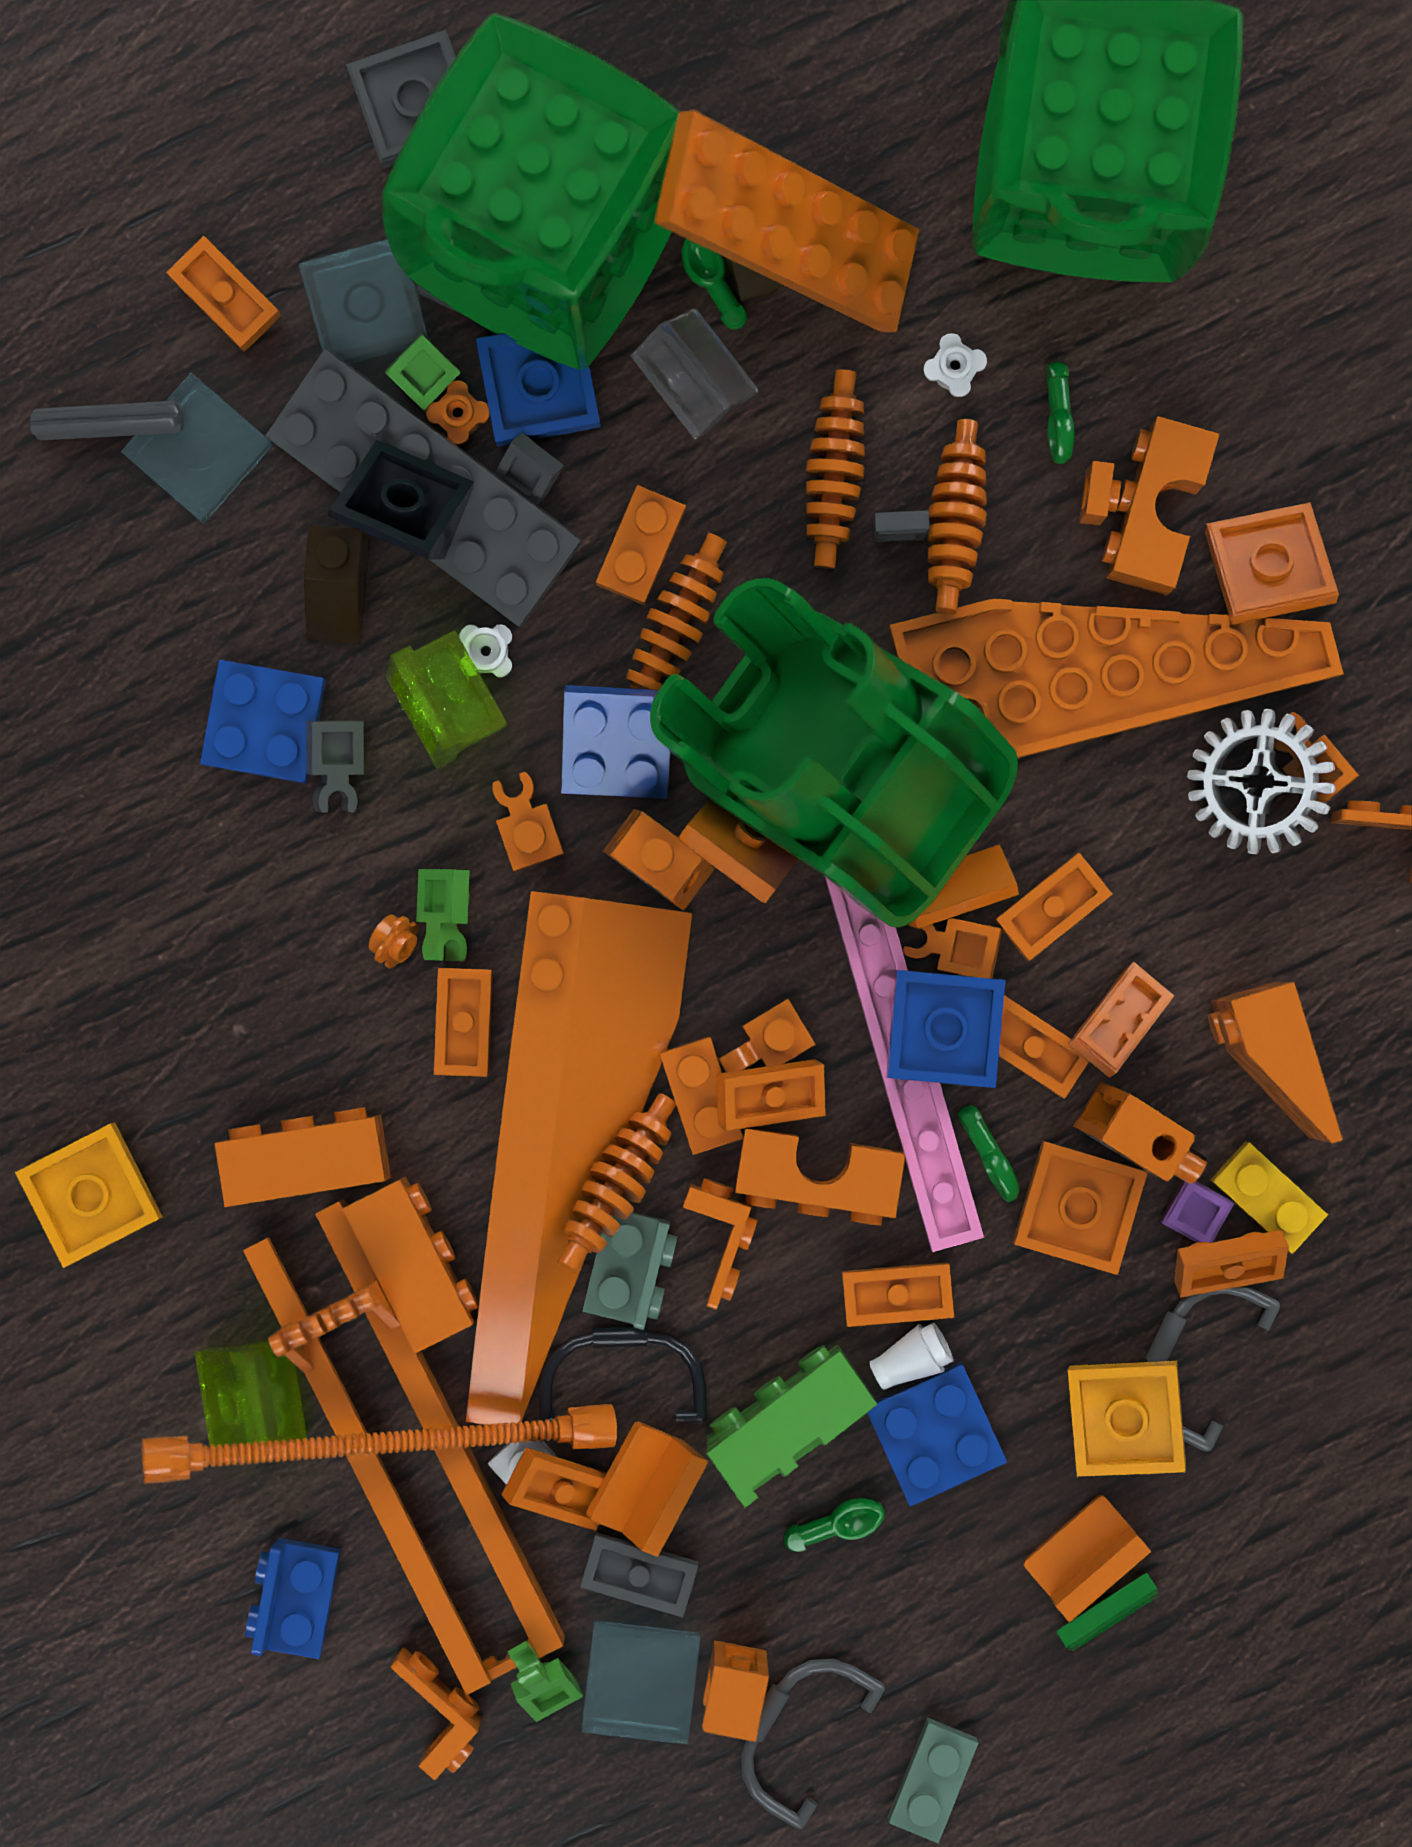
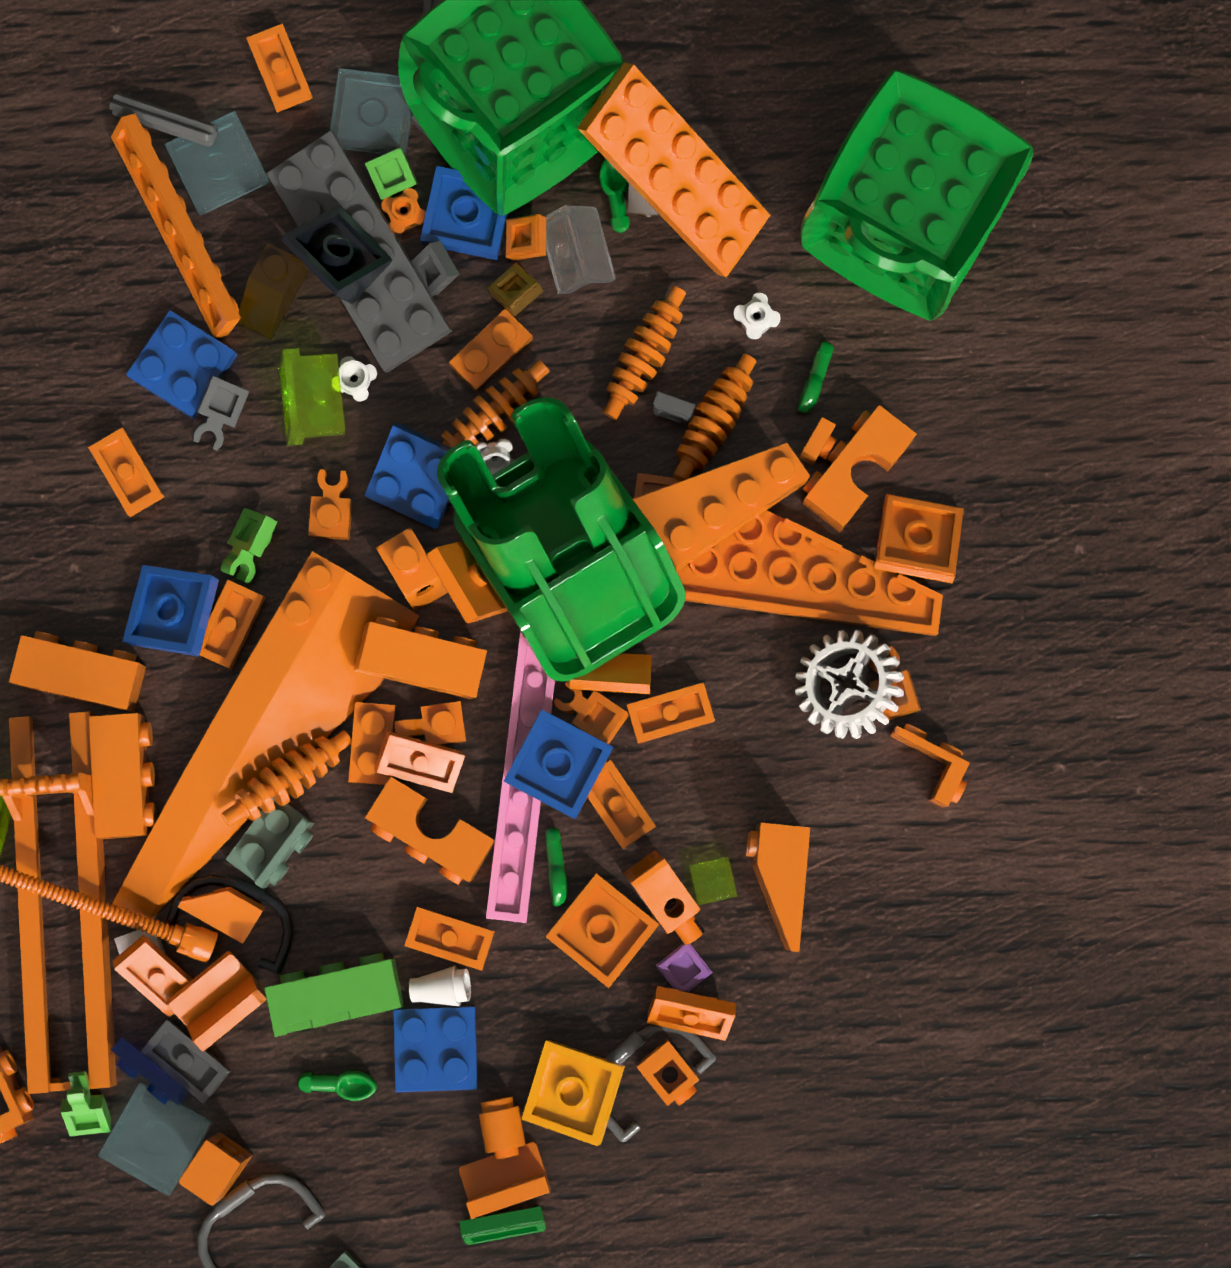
camera: 15 degrees right, 5 degrees down
orange plate [369,915,419,969] -> none
orange bracket [683,1178,758,1310] -> none
orange plate [1068,962,1174,1078] -> none
yellow plate [1210,1141,1328,1254] -> none
none -> orange plate [88,427,165,517]
none -> orange plate [111,113,241,339]
none -> clear blue plate [111,1037,189,1105]
none -> blue plate [122,565,219,657]
none -> orange tile [177,886,265,944]
none -> orange brick [353,617,487,699]
none -> white plate [475,439,515,475]
none -> orange brick [478,1096,526,1160]
none -> pearl gold tile [487,263,543,317]
none -> orange tile [506,214,546,261]
none -> orange wedge [633,443,810,571]
none -> orange brick [636,1039,699,1106]
none -> clear neon green tile [689,857,737,905]

